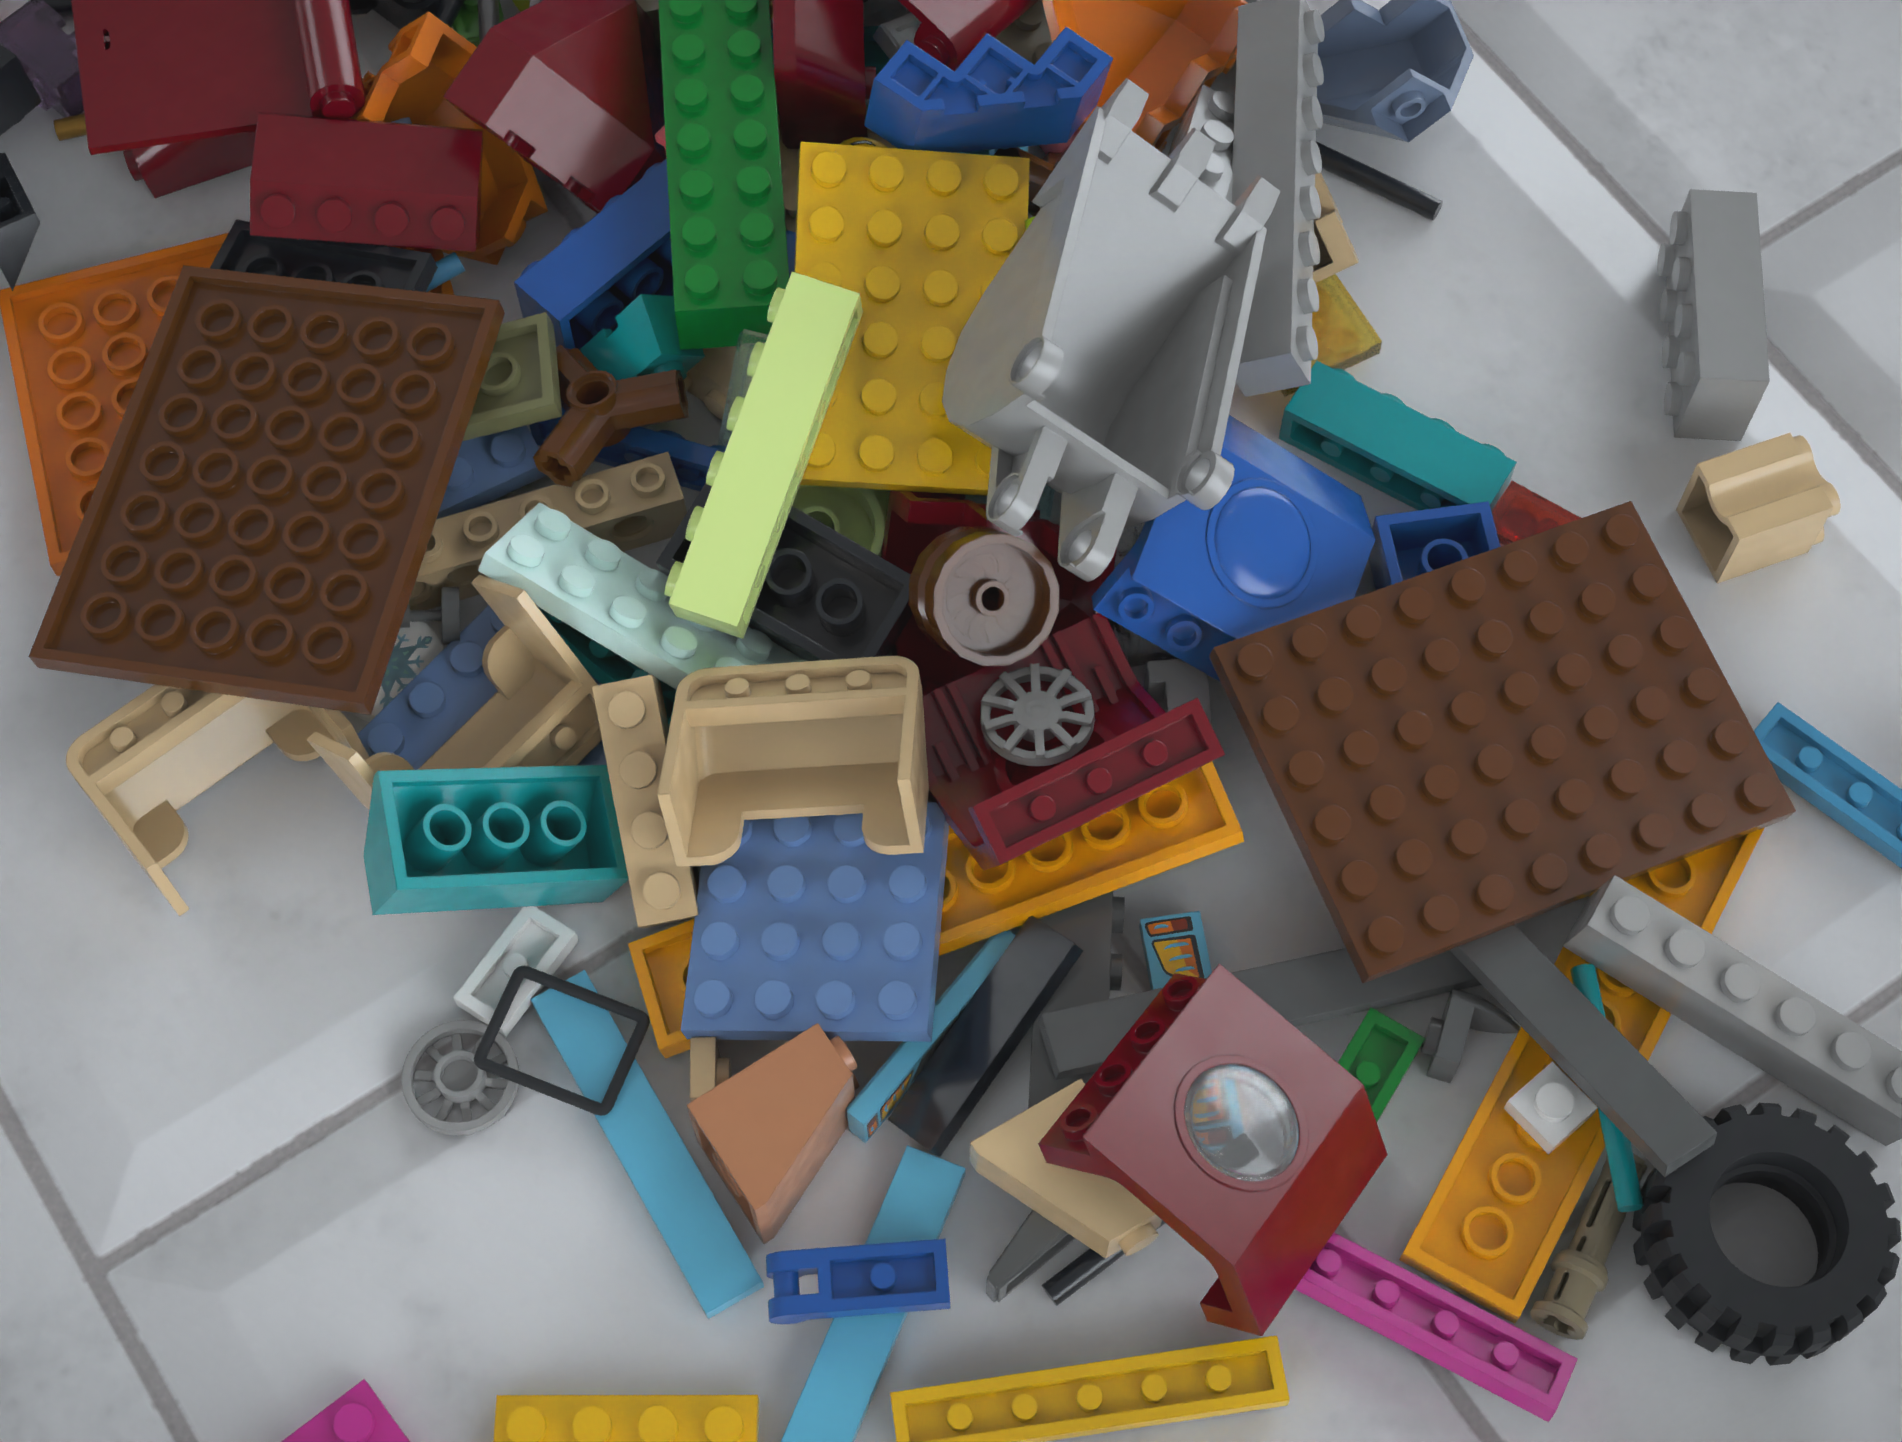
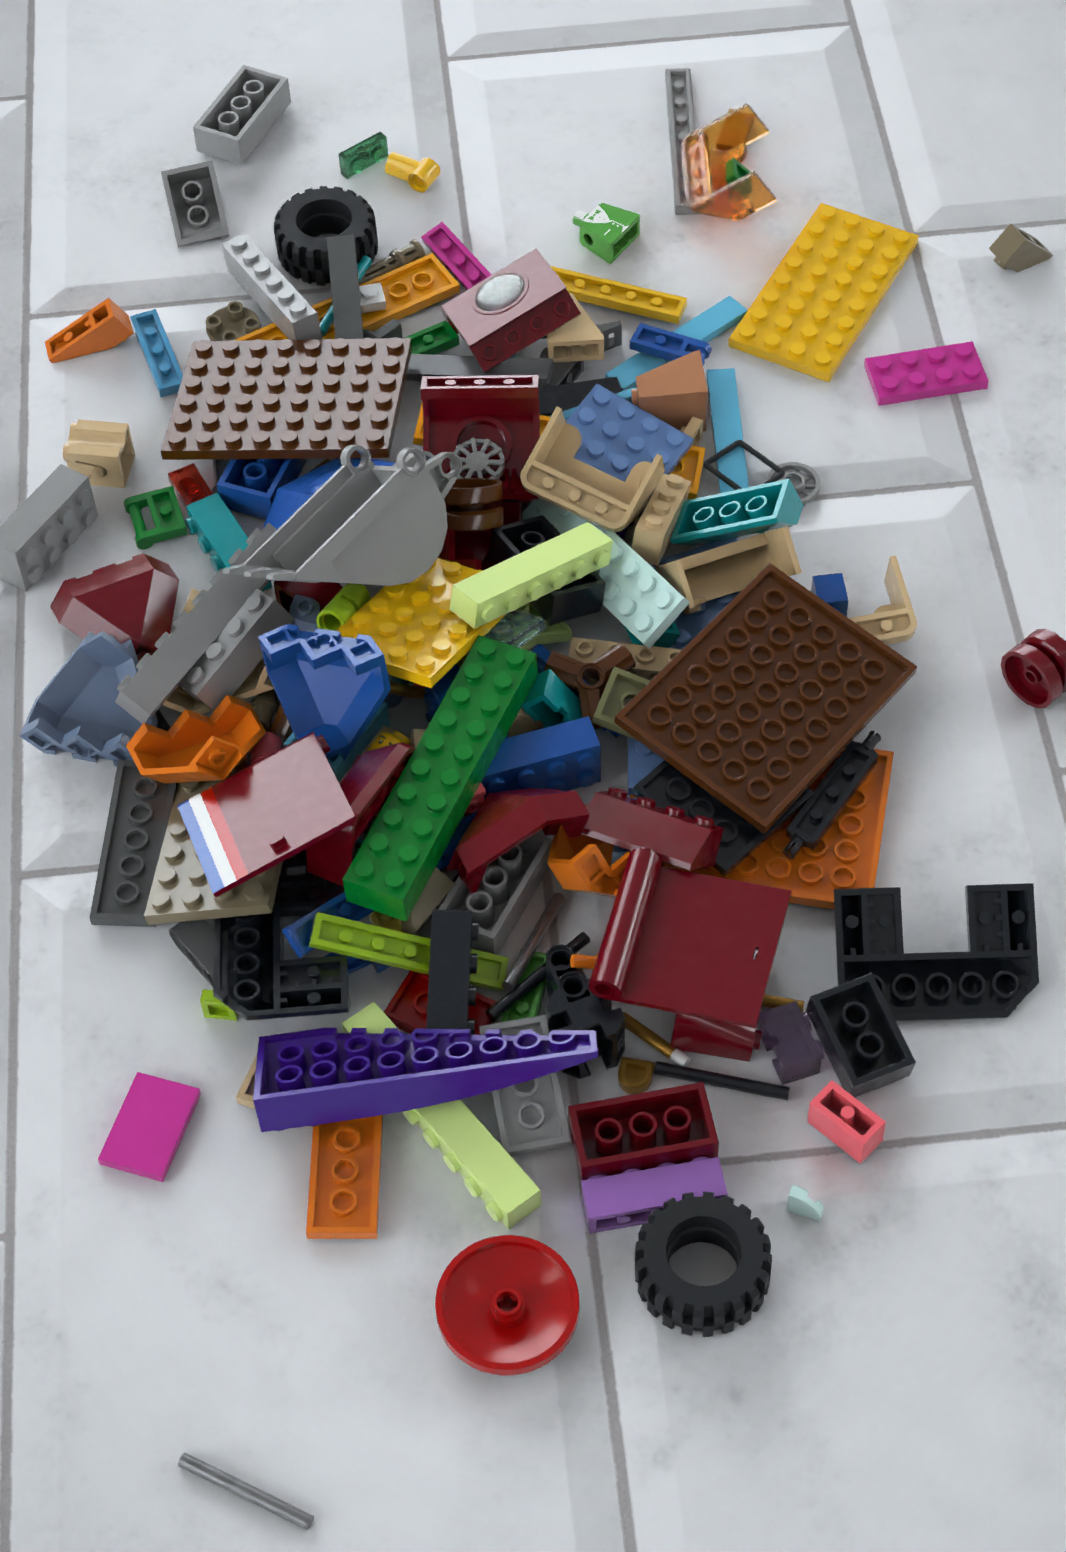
camera: 150 degrees left, 10 degrees down
none -> dark red panel [50,553,179,662]
none -> green plate [124,486,188,550]
none -> dark tan dish [206,301,261,341]
none -> black plate [783,731,881,859]
none -> blue brick [811,573,848,617]

